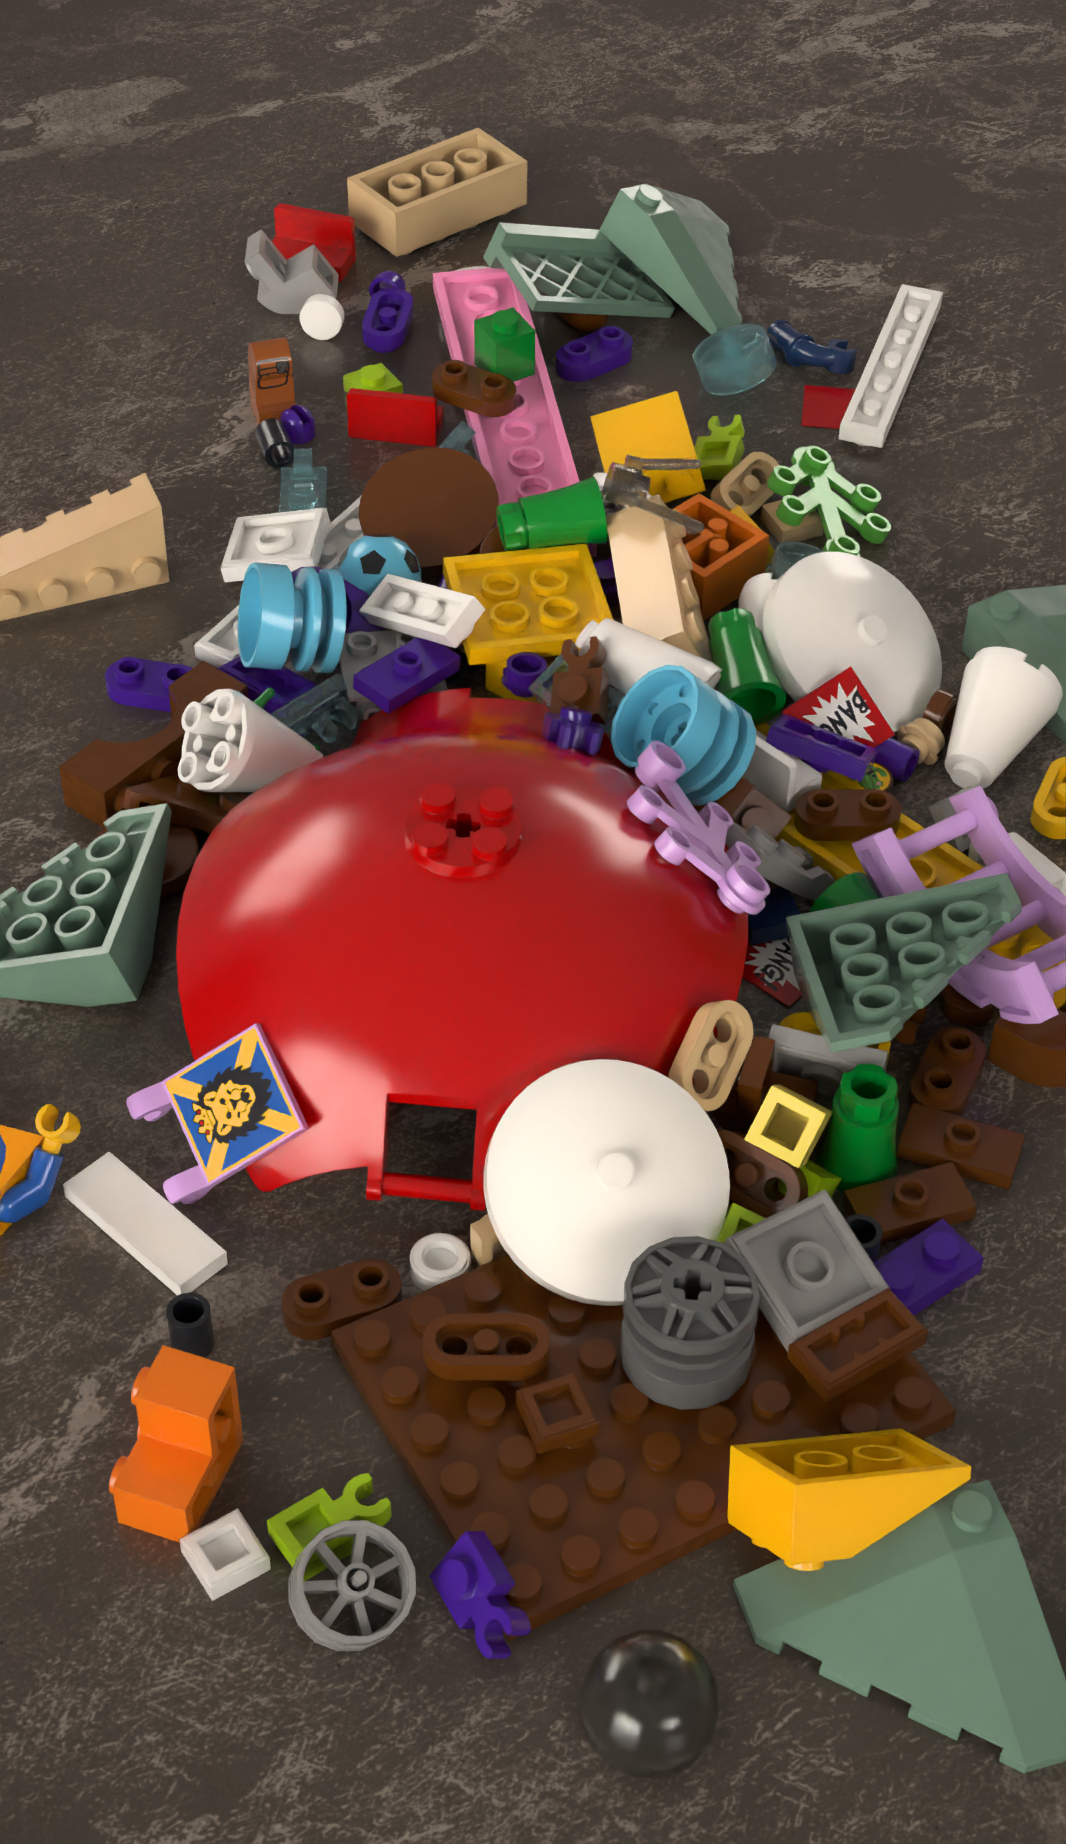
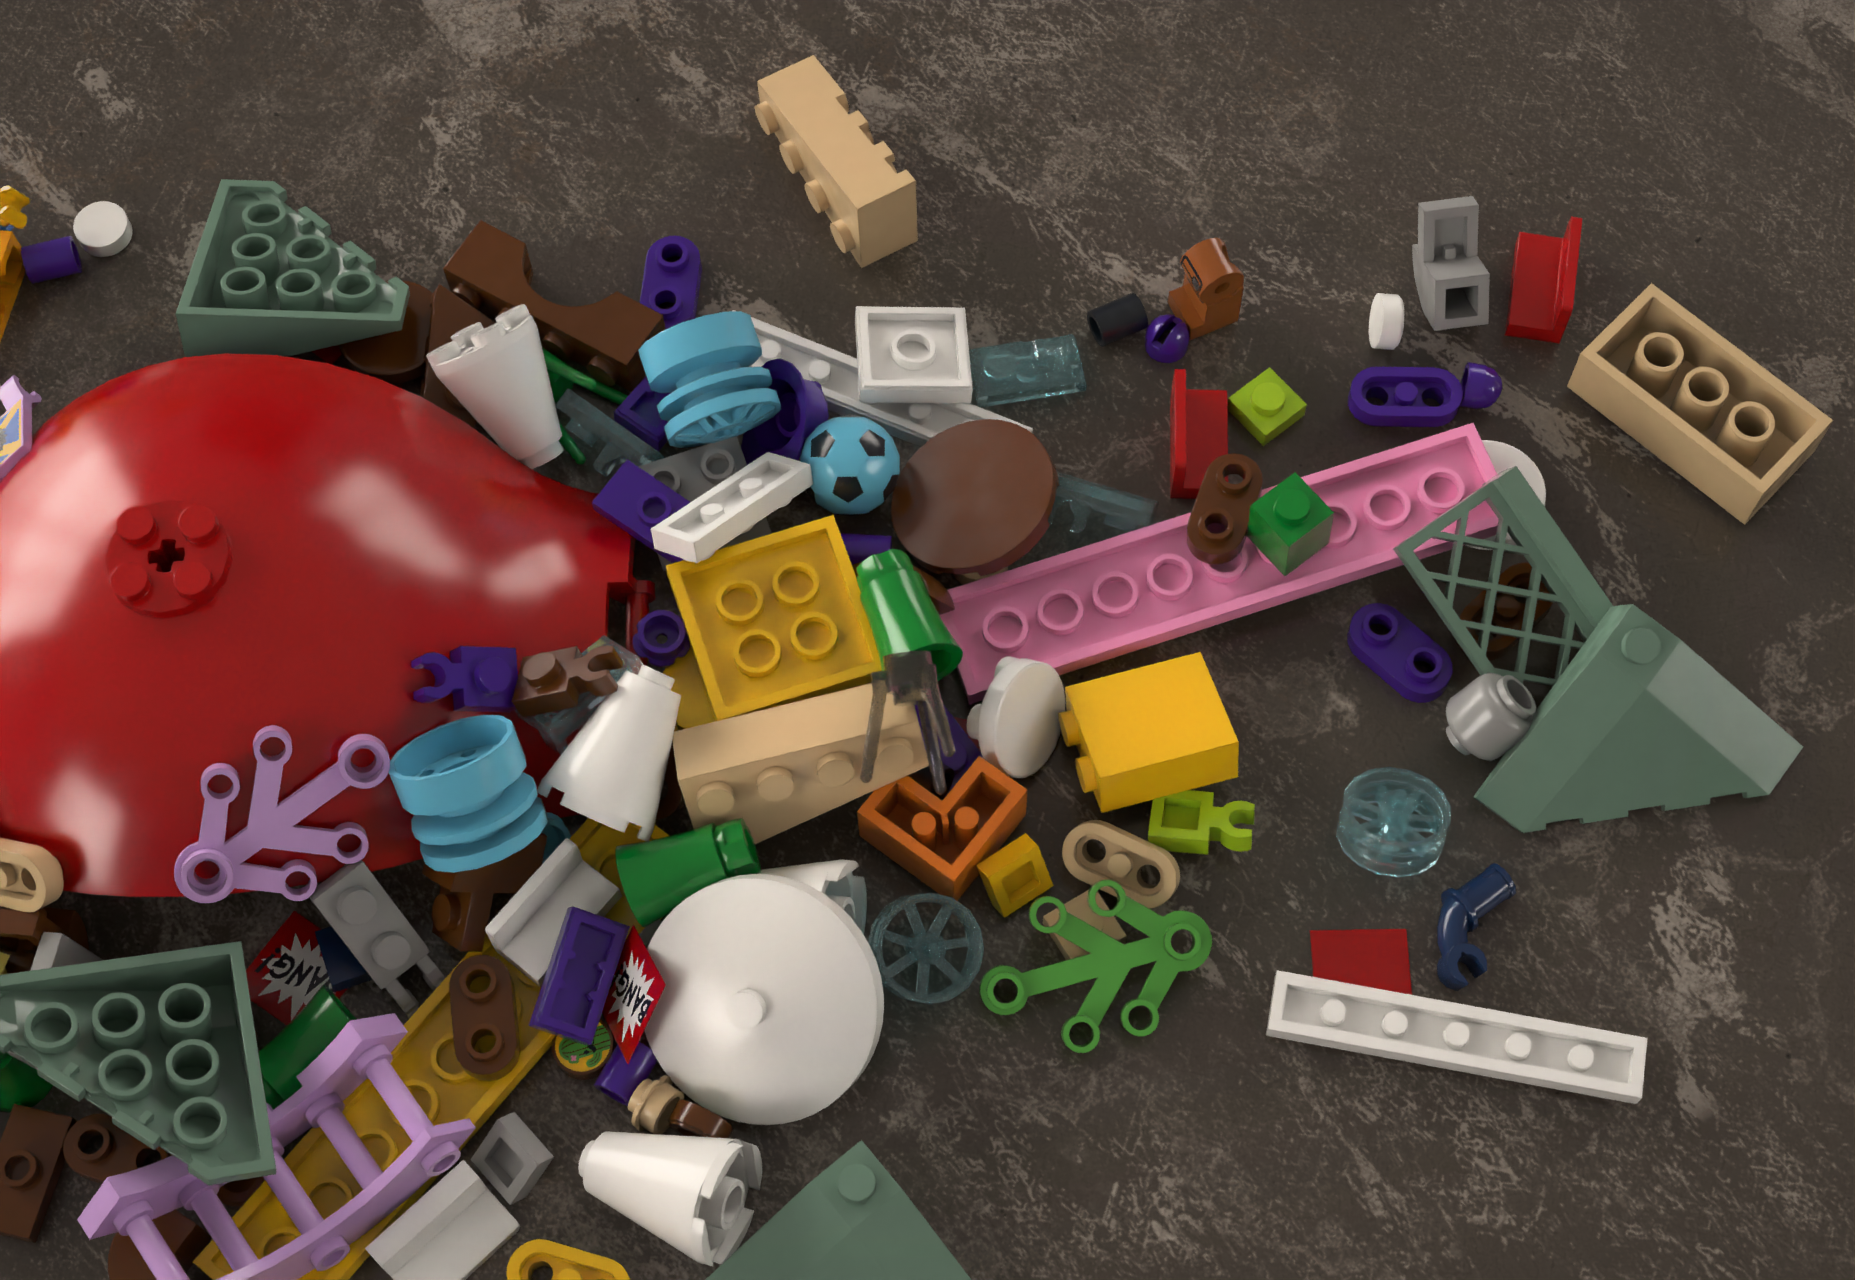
camera: 85 degrees right, 20 degrees up
none -> light grey head [1446,672,1536,761]

